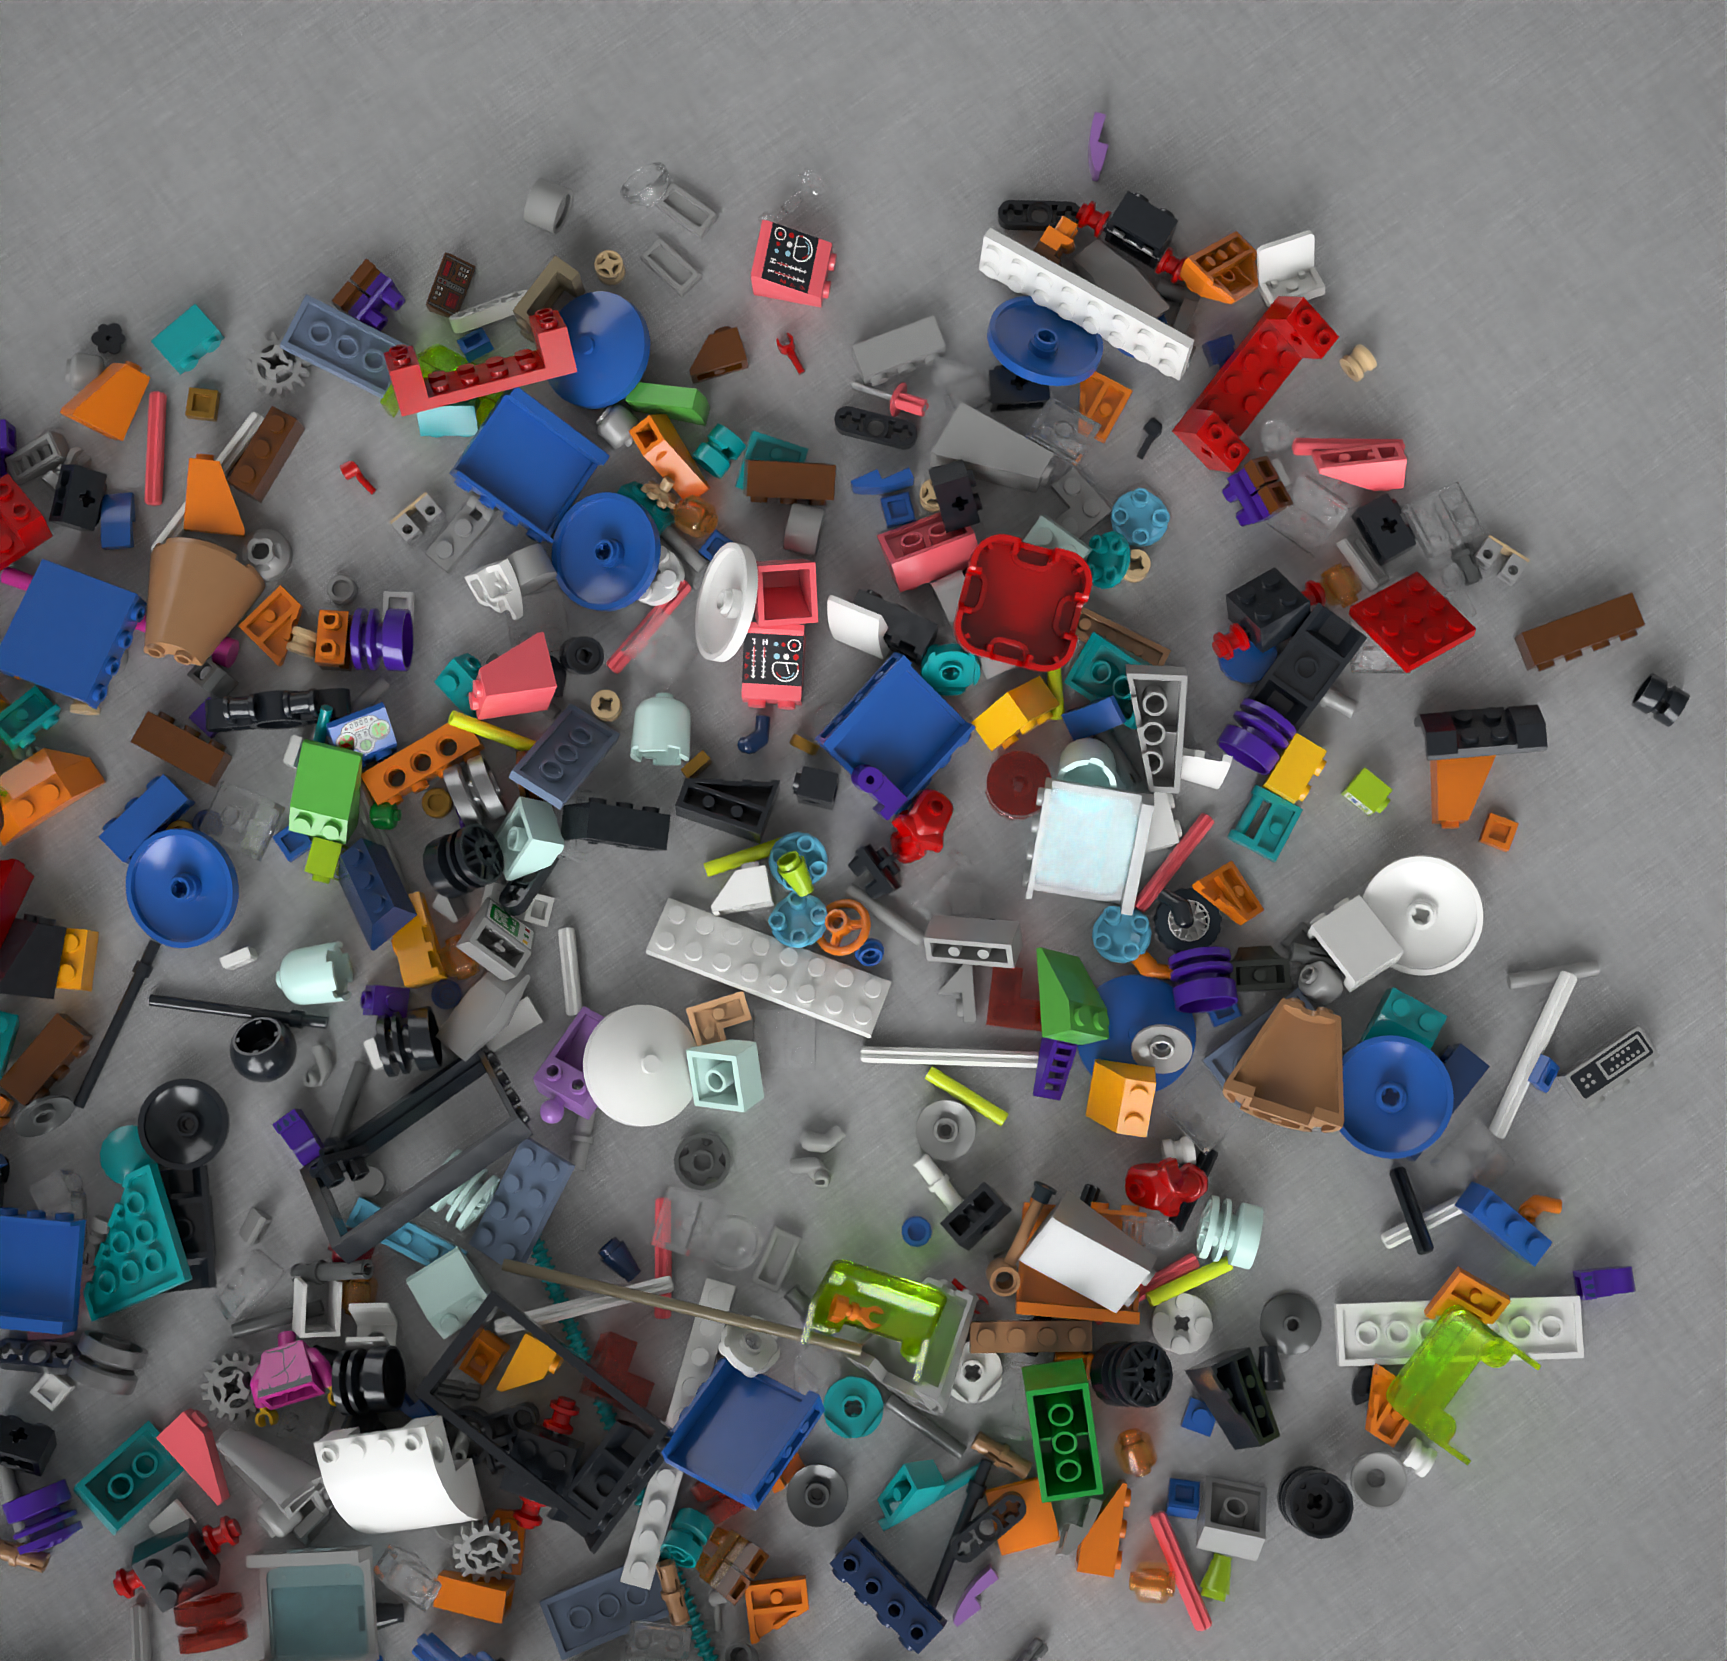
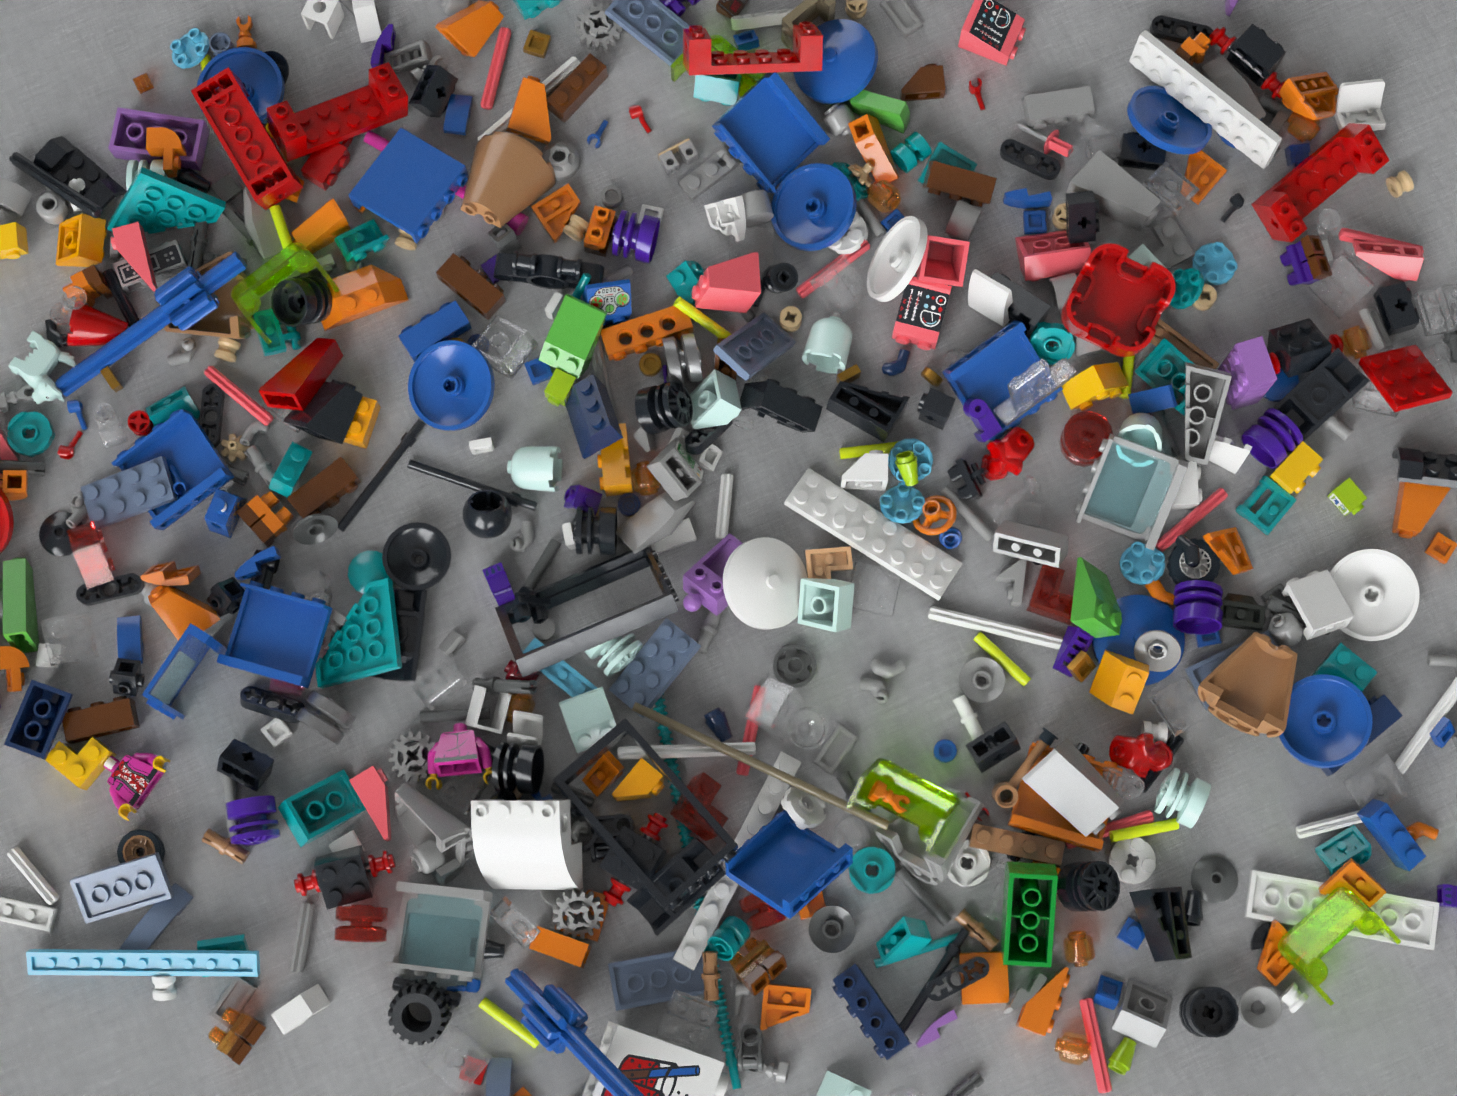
camera: 10 degrees right, 5 degrees down
green piece [369,802,402,830] -> none
black axle [1389,1166,1434,1255] -> none
none -> blue hand [587,120,608,148]
none -> clear bracket [993,358,1077,426]
none -> pearl gold tile [1067,650,1096,683]
none -> medium lavender brick [1218,336,1277,410]
none -> clear orange head [1287,112,1321,143]
none -> teal bracket [1315,825,1372,876]

